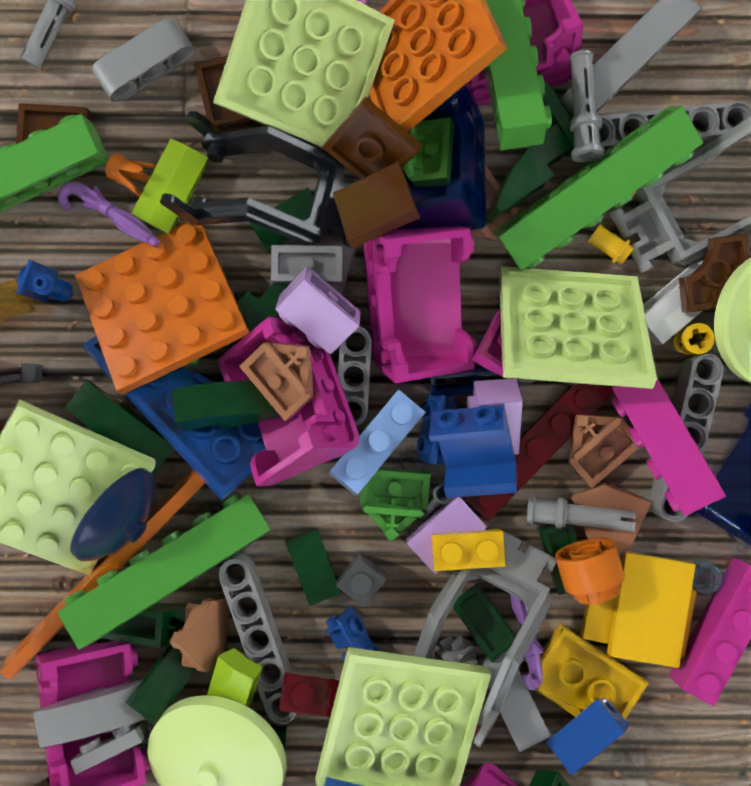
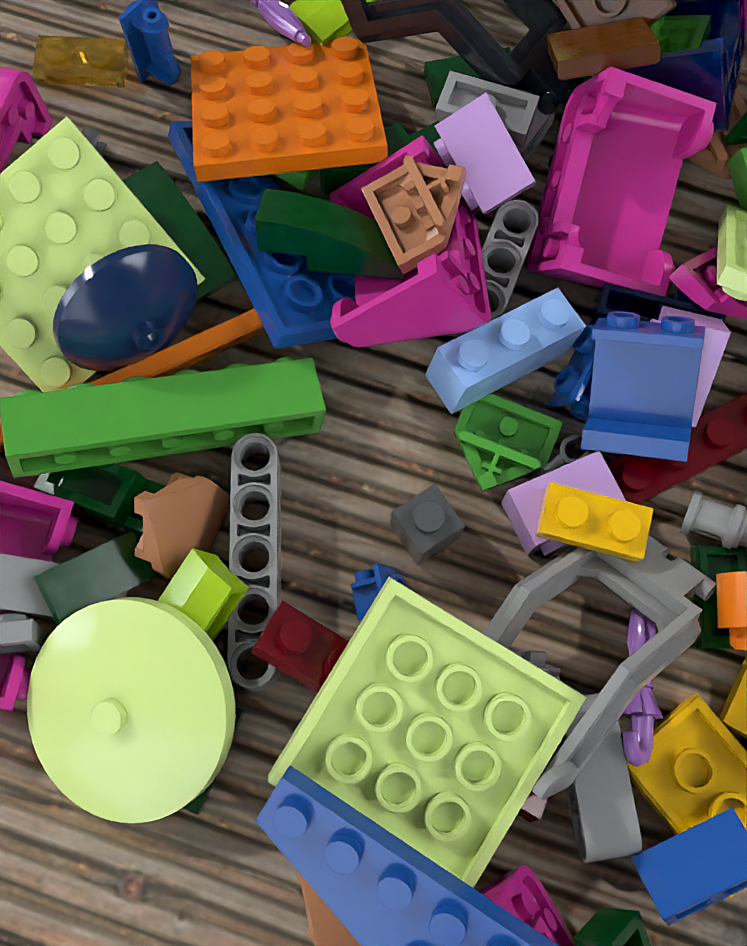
camera: 15 degrees right, 15 degrees down
dark green tile [285,528,342,606] -> none
dark green tile [453,583,516,663] -> none

